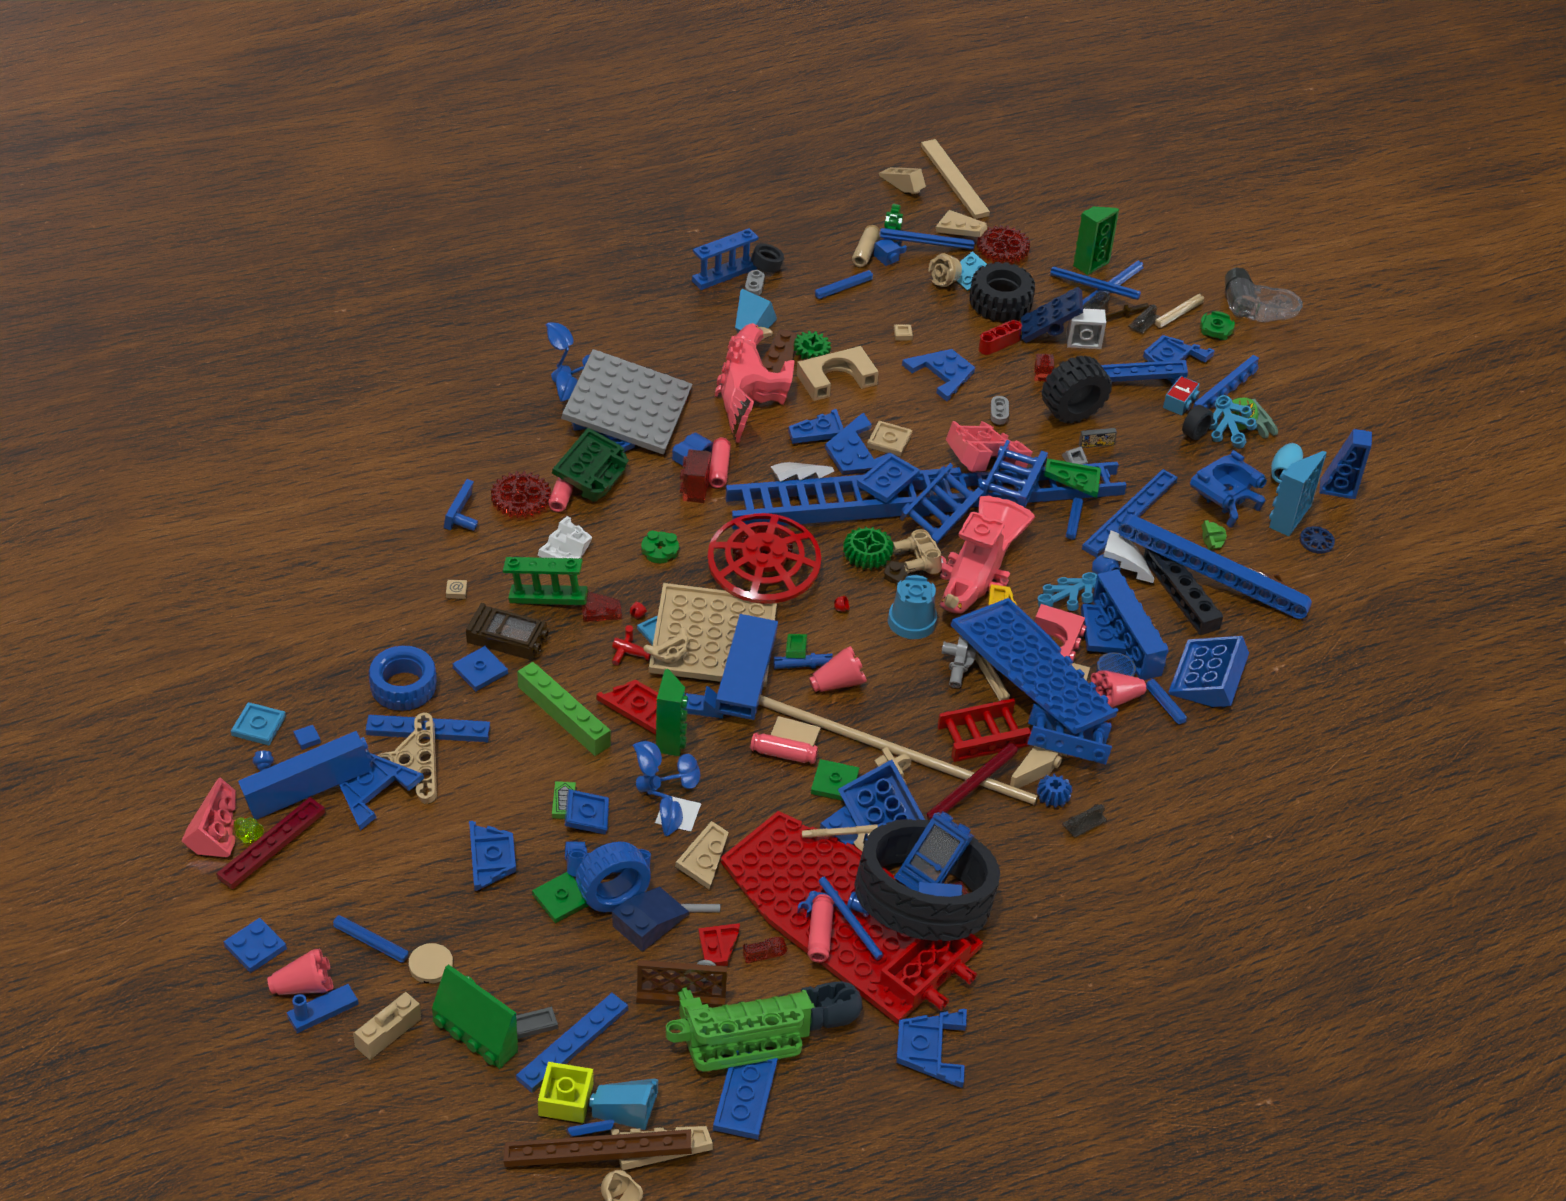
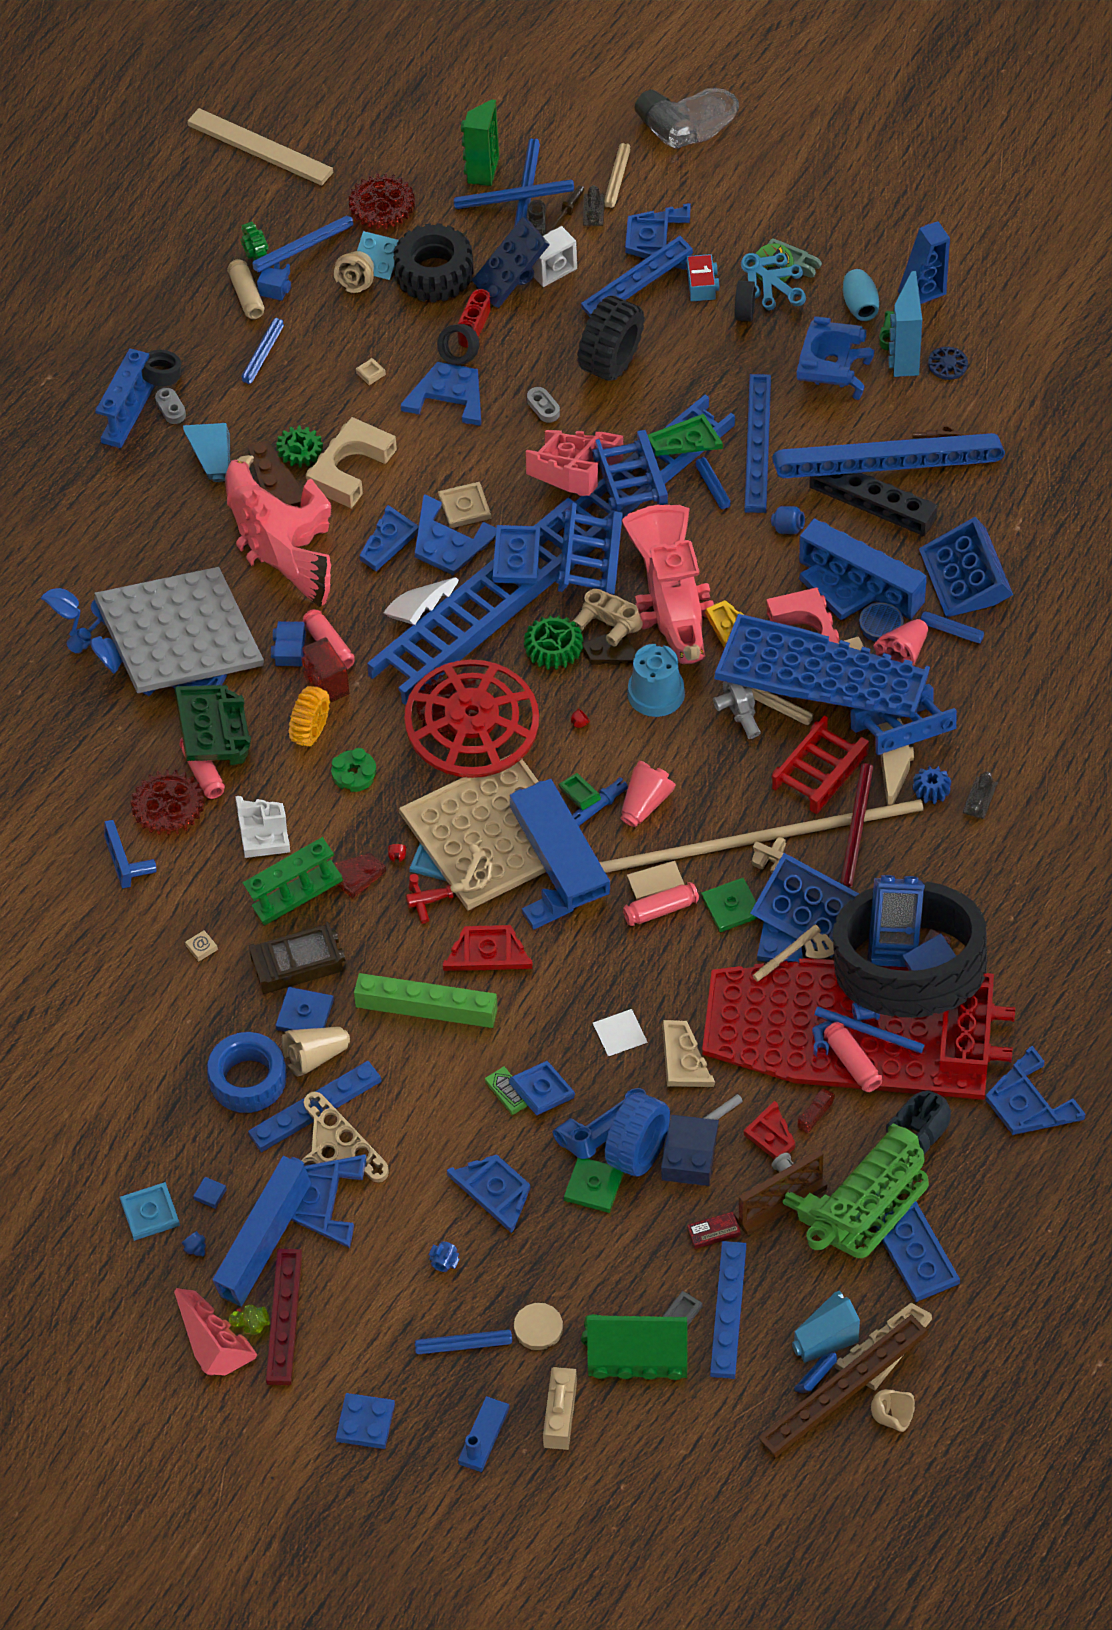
camera: 30 degrees left, 10 degrees up
coral cone [267,948,334,995] -> none
neon yellow brick [538,1062,593,1123] -> none
blue plant [633,741,700,836] -> none
green slope [656,669,688,756] -> none
tan slope [879,167,926,194] -> none
tan wing [936,210,987,237] -> none
clear red brick [1034,354,1054,381] -> none
dark azure plant [1038,572,1097,611] -> none
light grey slope [1062,447,1088,464] -> none
tile [1079,428,1117,448] -> none
white slope [1103,531,1154,583] -> none
blue plate [1193,355,1259,409] -> none
green plate [1200,311,1235,340] -> none
bright green piece [1201,520,1227,550] -> none
none -> tan cone [282,1027,350,1077]
none -> light orange gear [288,686,330,746]
none -> blue gear [428,1241,459,1272]
none -> black tyre [437,324,480,365]
none -> dark red tile [687,1211,741,1249]

